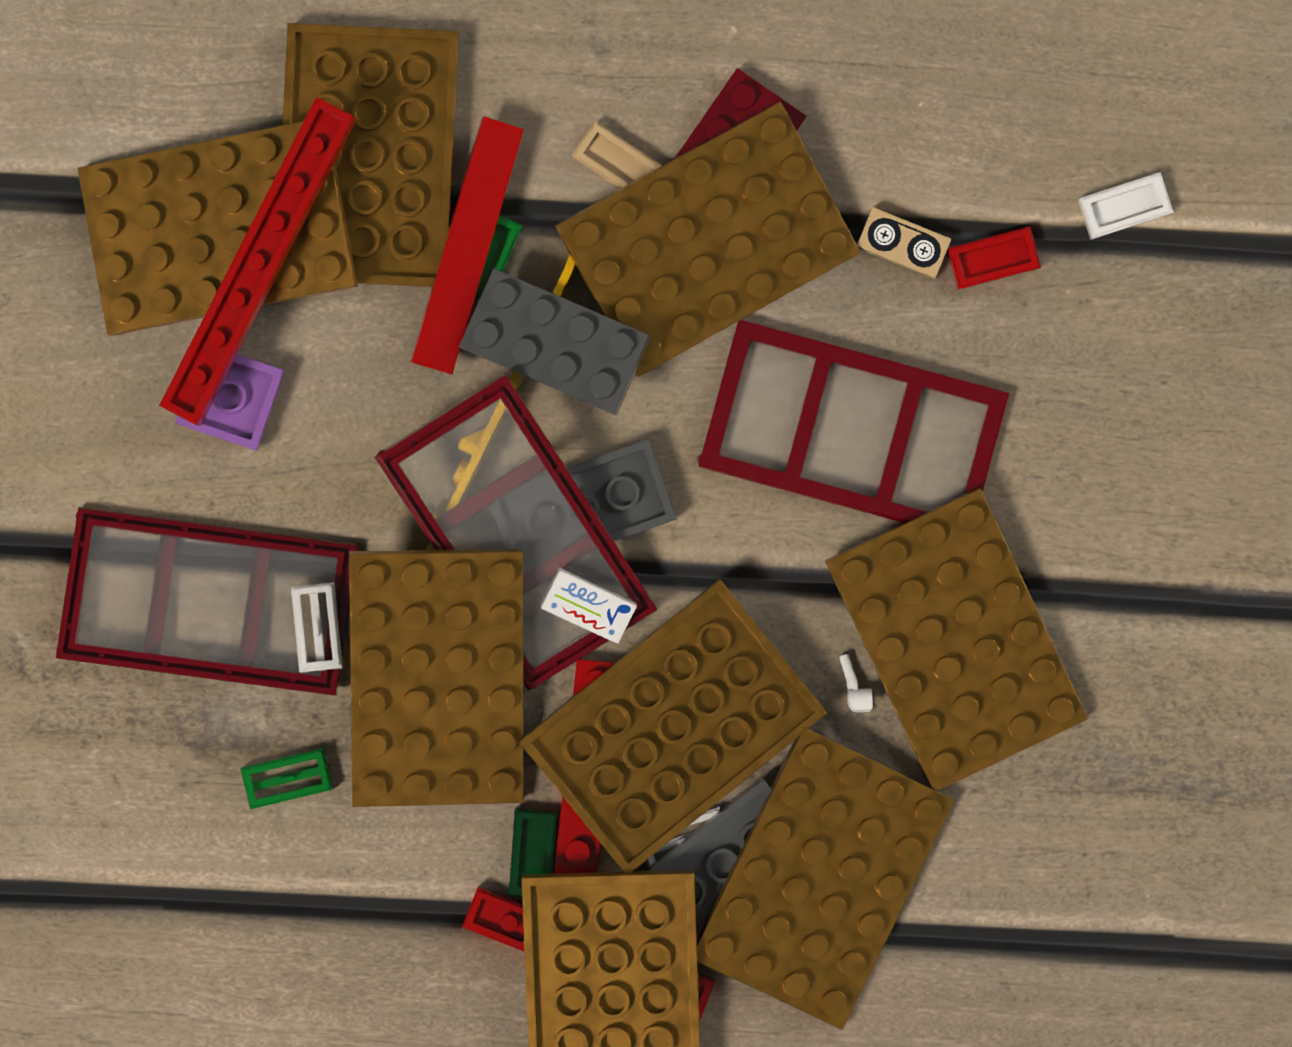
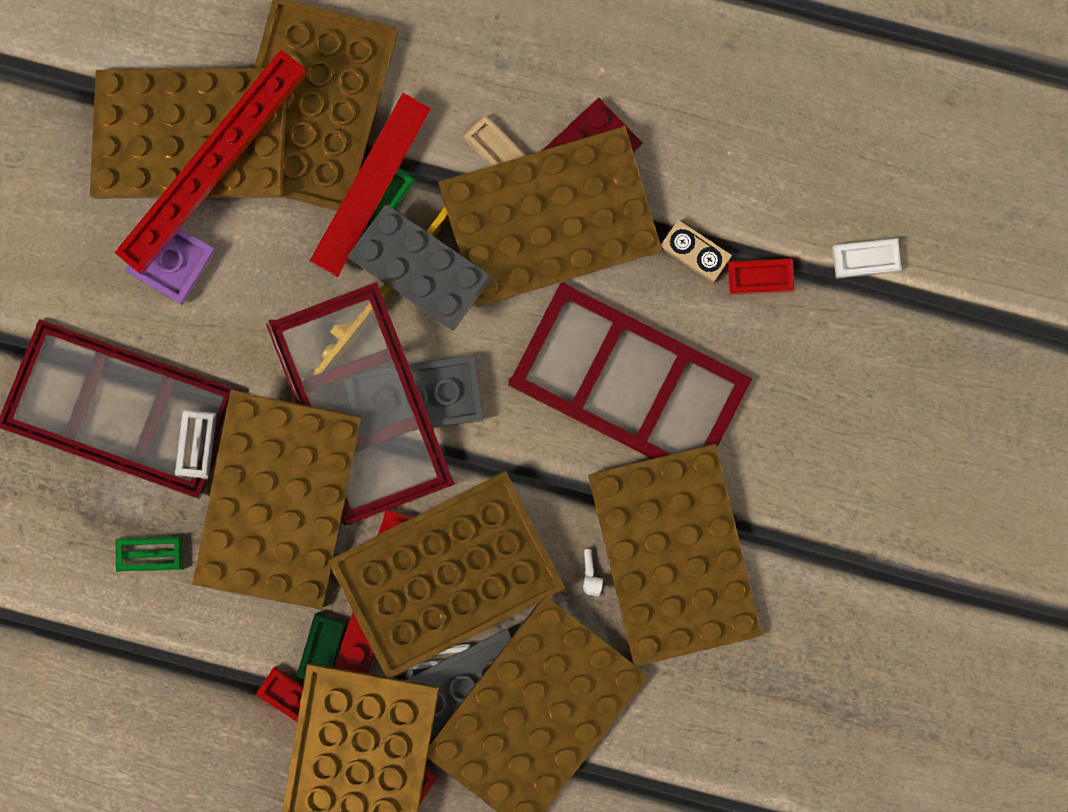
camera: 10 degrees right, 5 degrees down
white tile [540,567,637,644] -> none

